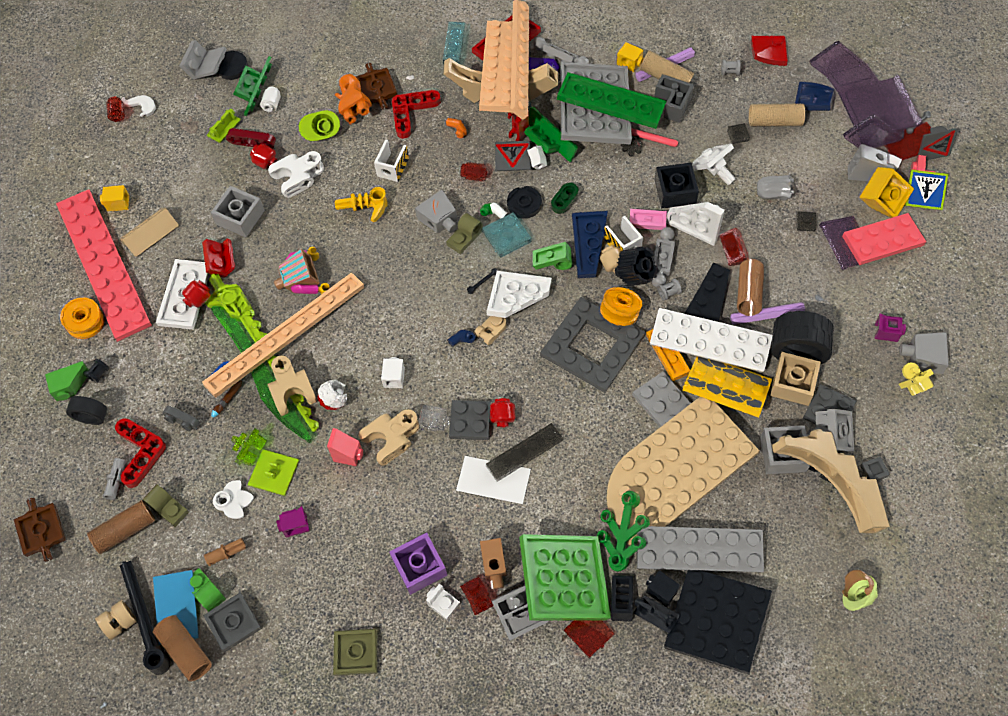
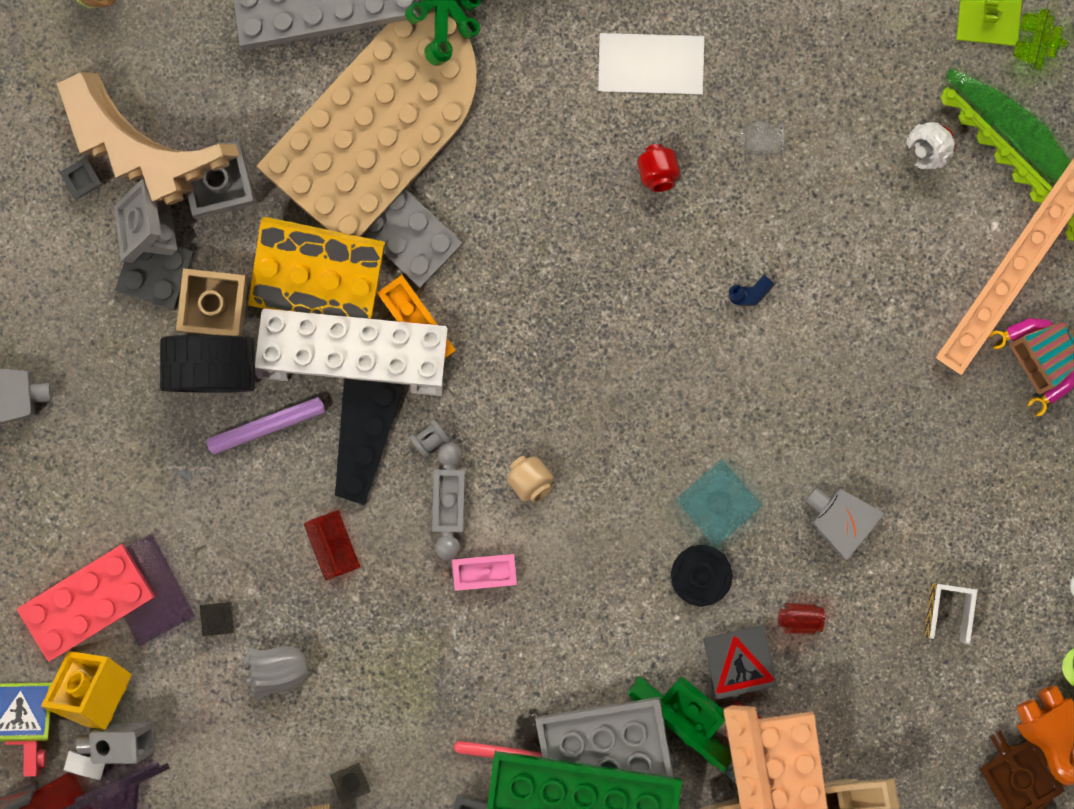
camera: 165 degrees right, 25 degrees up
tan piece [268,356,317,416] -> none
coral slope [327,428,363,466] -> none
yellow piece [335,187,388,223] -> none
tan piece [358,409,419,466] -> none
white brick [381,357,405,389] -> none
red beam [392,90,441,139] -> none
orange arm [446,118,467,138] -> none
olive plate [446,213,483,255] -> none
dark grey plate [449,400,491,440] -> none
black hinge [467,268,498,294] -> none
tan plate [474,316,506,345] -> none
arm [480,202,507,220] -> none
clear smoke plate [486,423,563,482] -> none
white plate [487,271,552,318] -> none
white piece [527,146,547,170] -> none
bright green plate [533,242,572,270] -> none
dark grey plate [540,297,645,393] -> none
dark green plate [551,183,579,214] -> none
dark blue wing [572,211,608,278] -> none
light orange wheel [600,287,642,326] -> none
white piece [604,216,643,251] -> none
black brick [615,247,659,286] -> none
black brick [654,162,699,209] -> none
white plate [666,202,725,246] -> none
white piece [692,144,735,185] -> none
medium nougat piece [737,259,764,316] -> none
magenta window [874,313,906,342] -> none
light yellow hips [899,362,934,396] -> none

